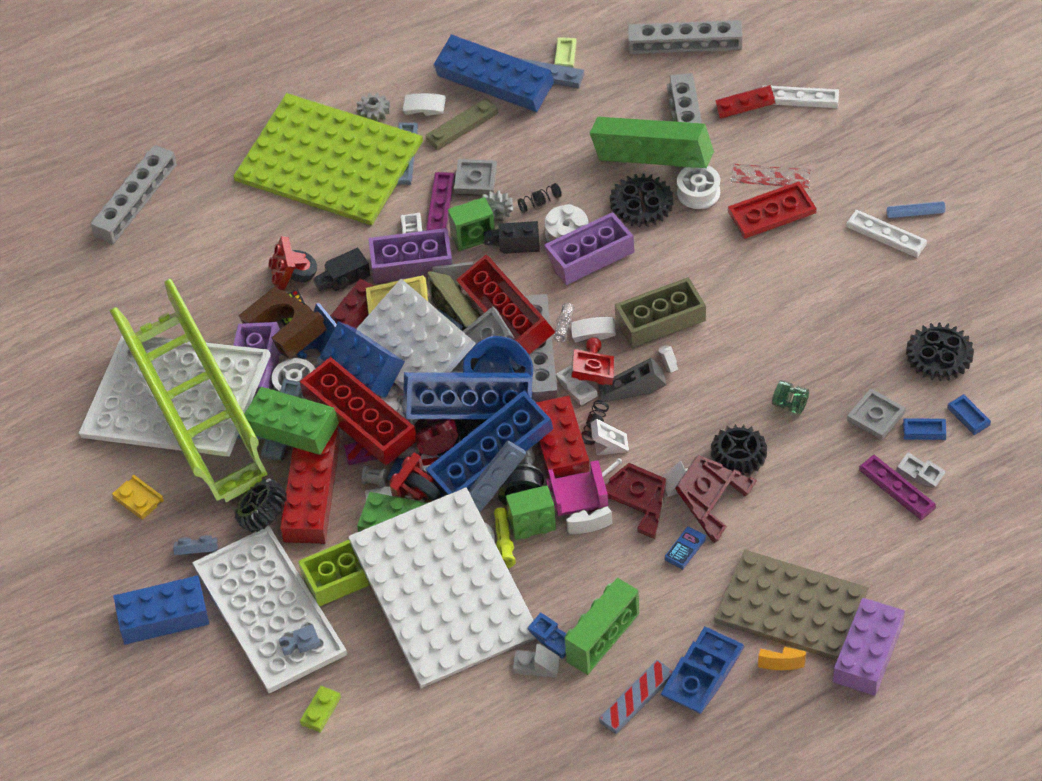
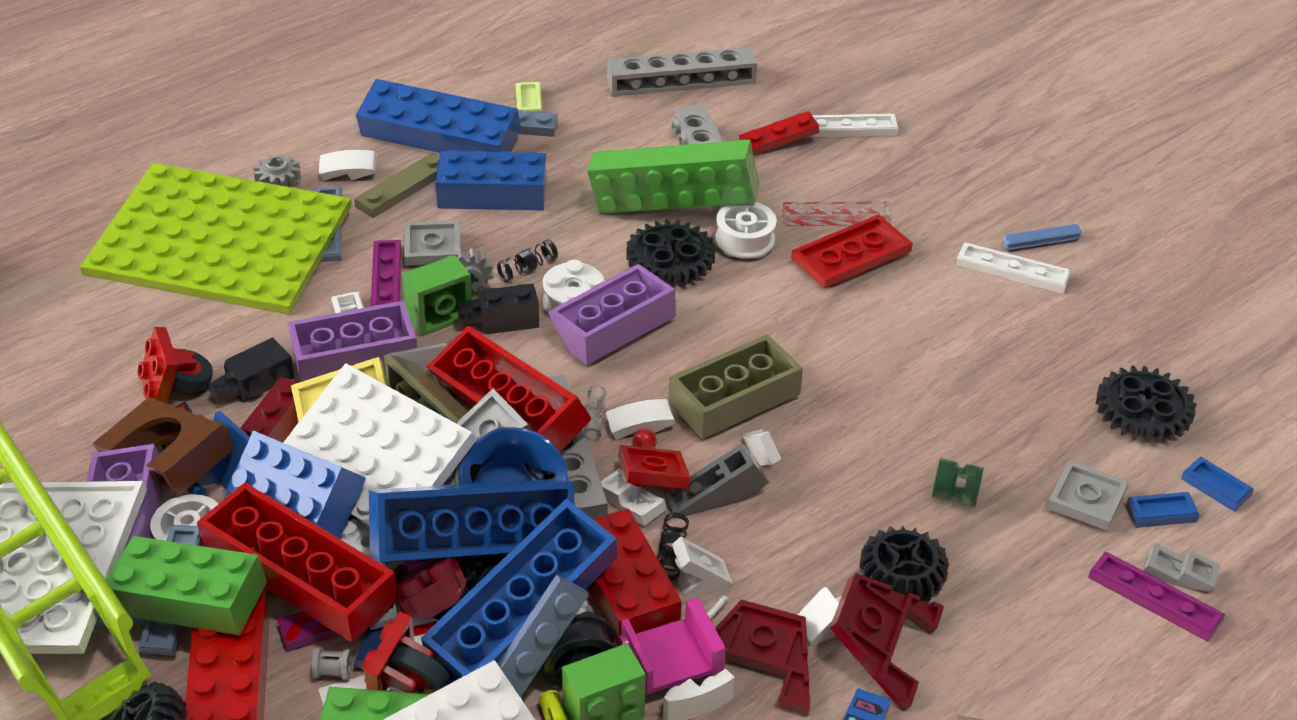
camera: 15 degrees left, 10 degrees down
none -> blue brick [436,150,547,211]

